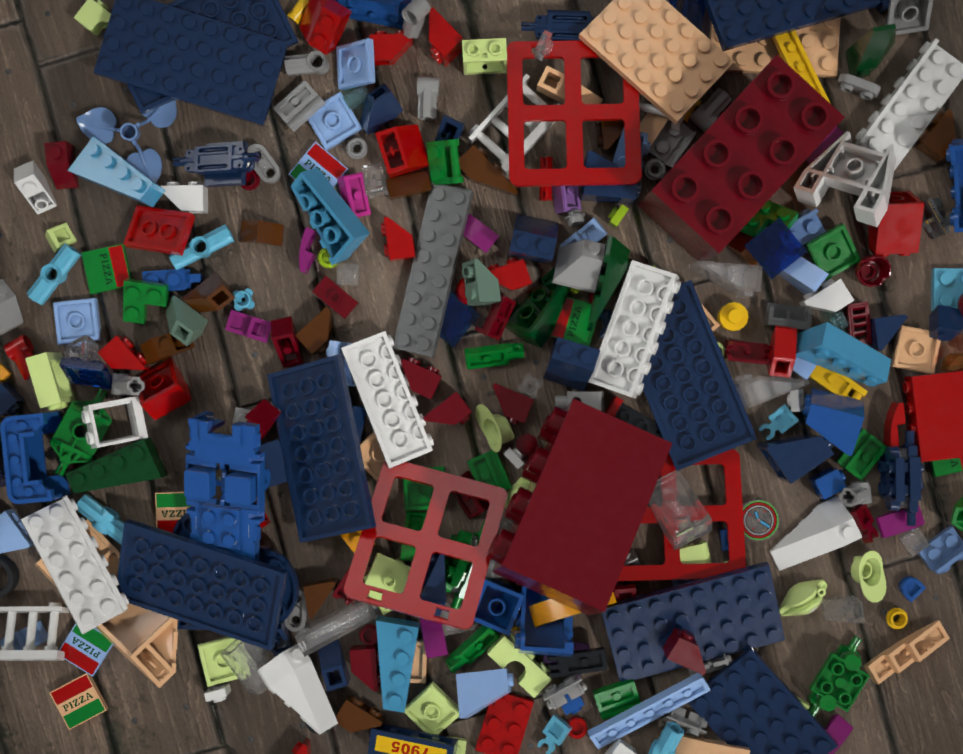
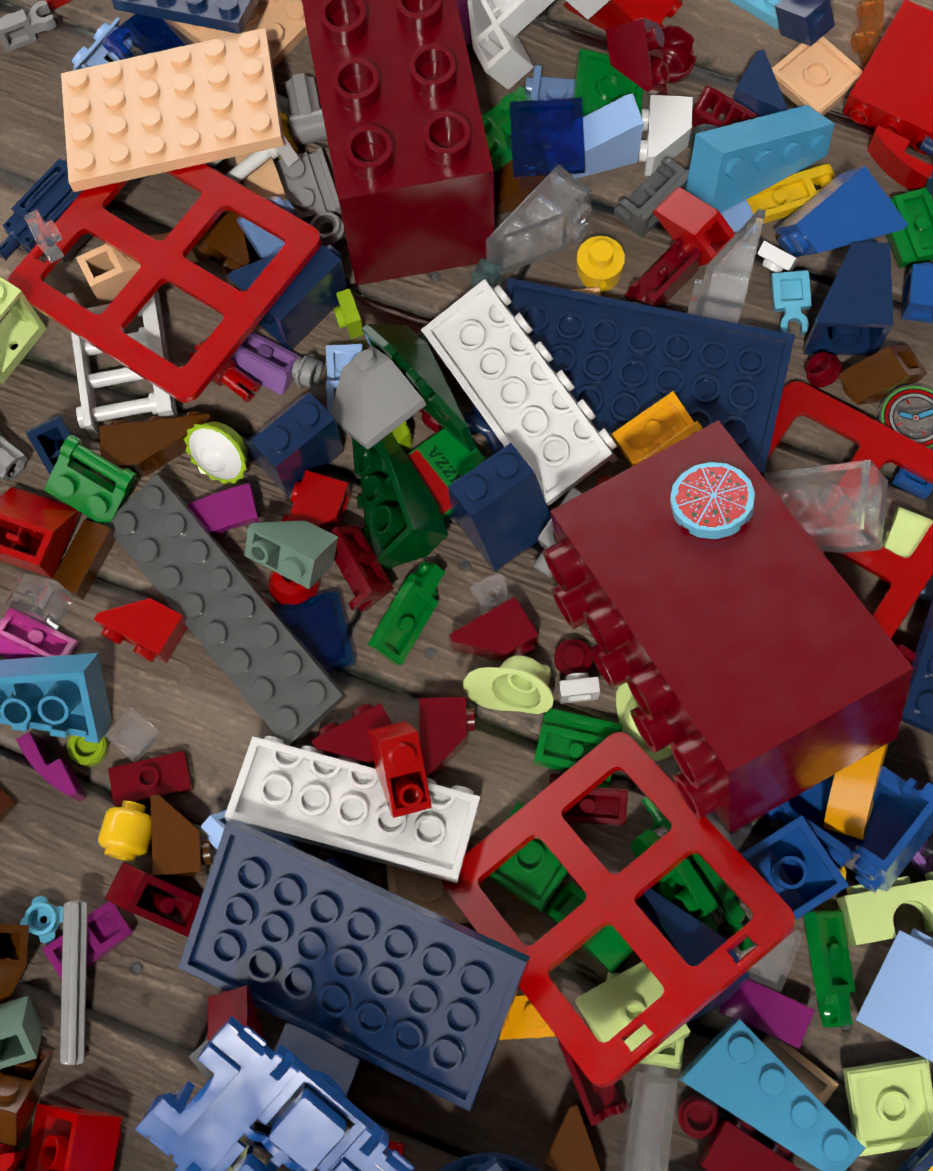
camera: 50 degrees left, 15 degrees down
none -> light grey axle [60,900,88,1066]
none -> yellow head [98,801,152,862]
none -> white piece [184,422,248,484]
none -> red slope [368,721,432,818]
none -> clear light blue piece [470,258,502,289]
none -> dark red slope [606,18,669,95]
none -> light orange slope [610,391,703,467]
none -> tile [670,462,755,539]
none -> dark red plate [805,352,842,388]
none -> reddish brown slope [838,345,928,405]

